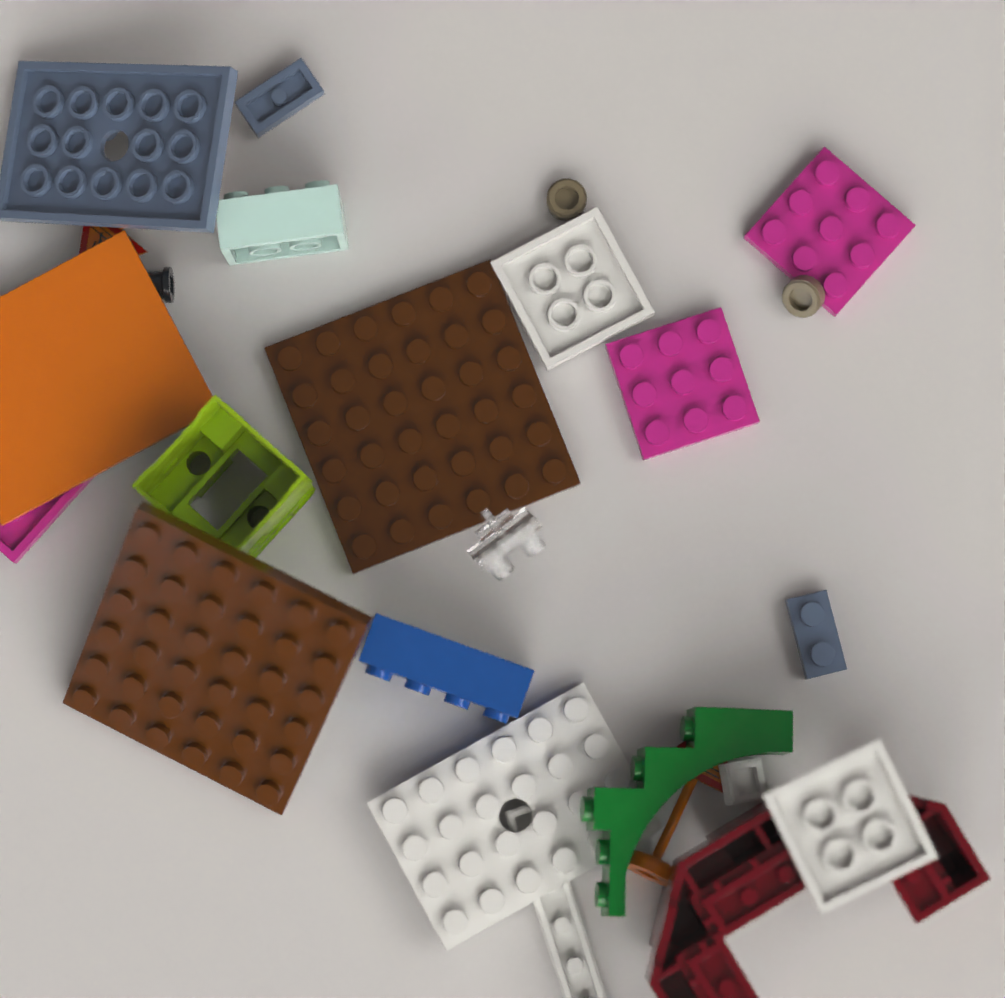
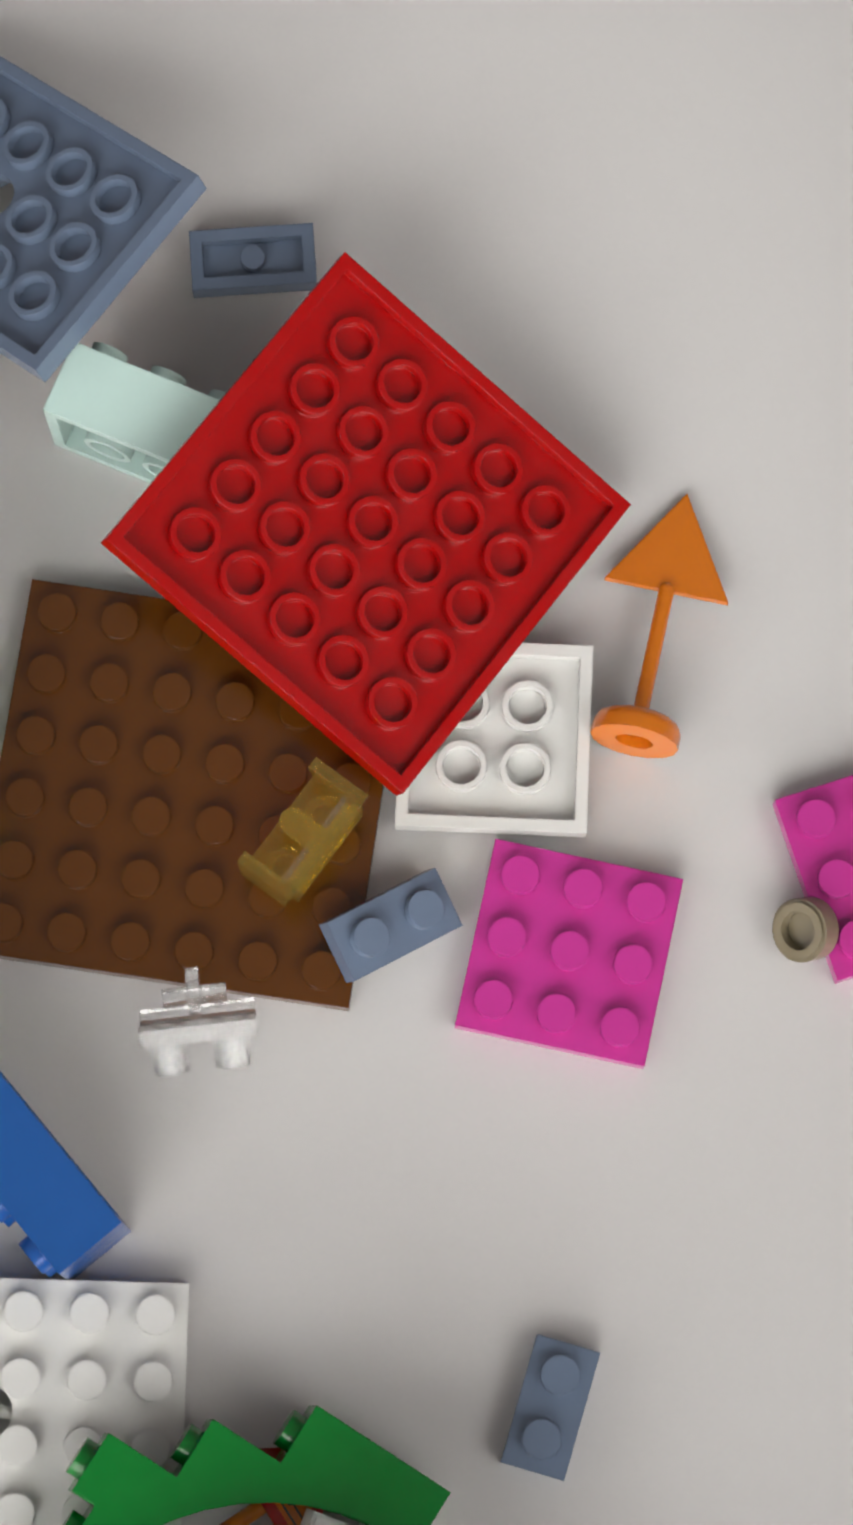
camera: 30 degrees right, 5 degrees down
dark tan tile [546,179,587,221] -> none
none -> red plate [100,252,631,796]
none -> clear yellow window [237,757,369,906]
none -> sand blue plate [319,868,463,983]
none -> orange piece [590,494,728,758]

